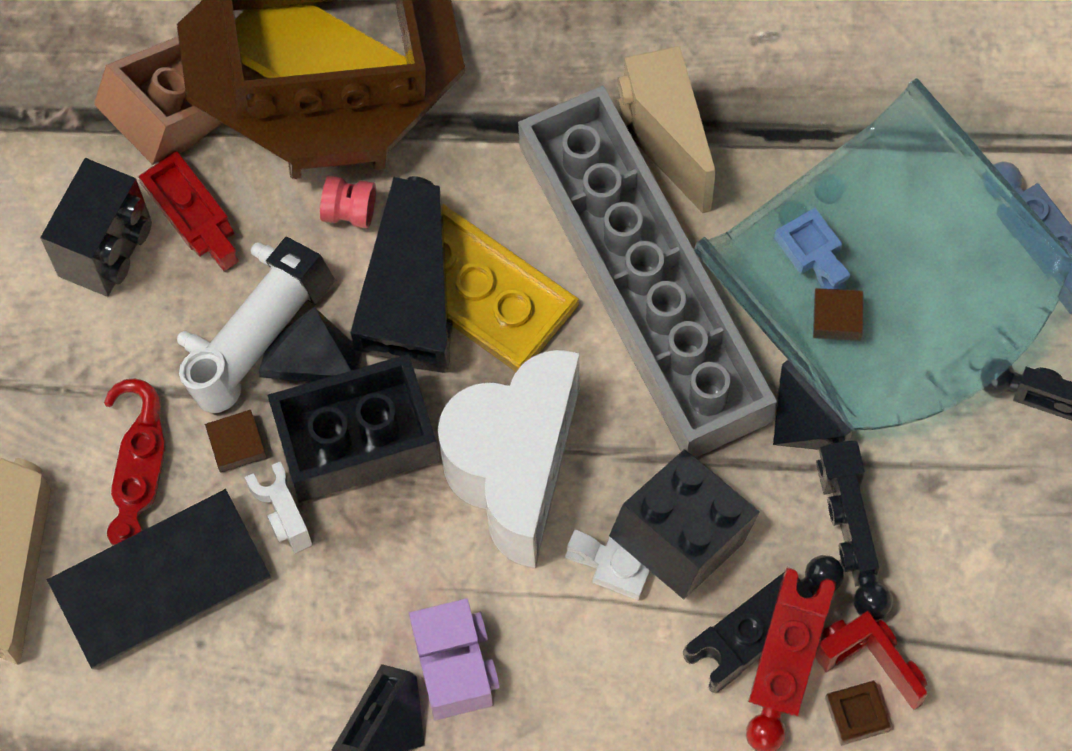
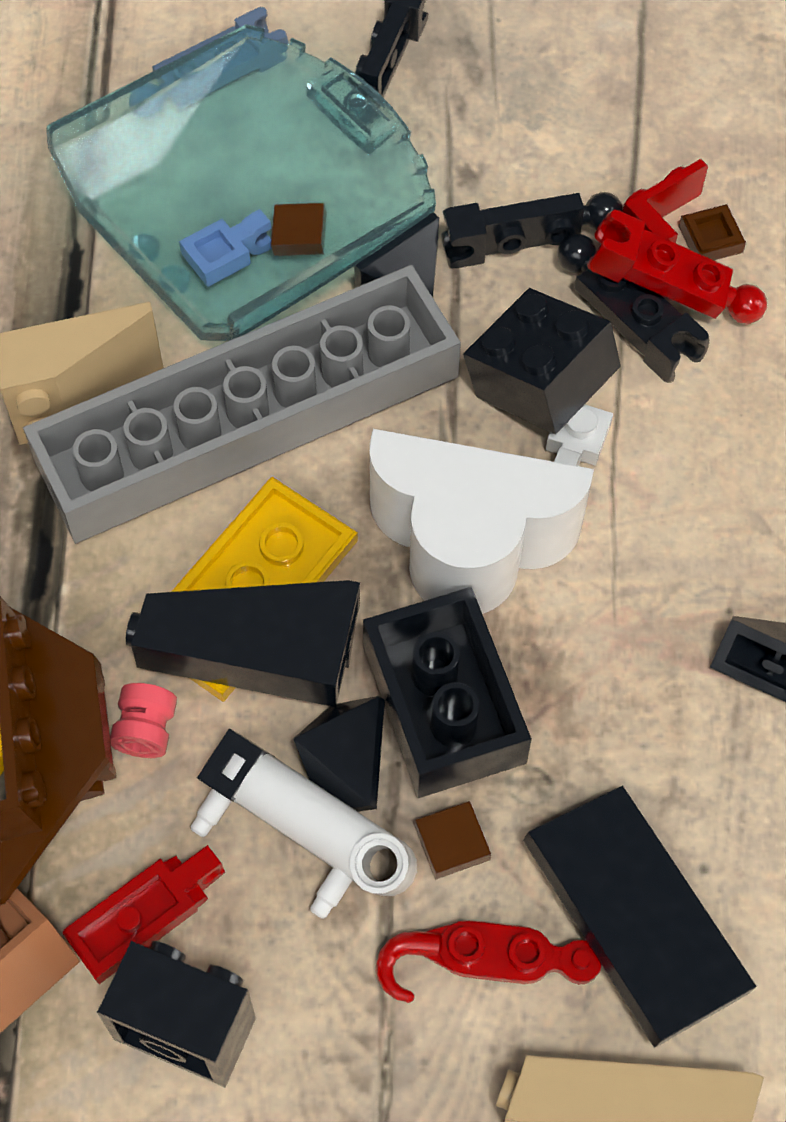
camera: 95 degrees left, 5 degrees down
white plate [244,461,312,554] -> none
lavender piece [409,598,499,721] -> none

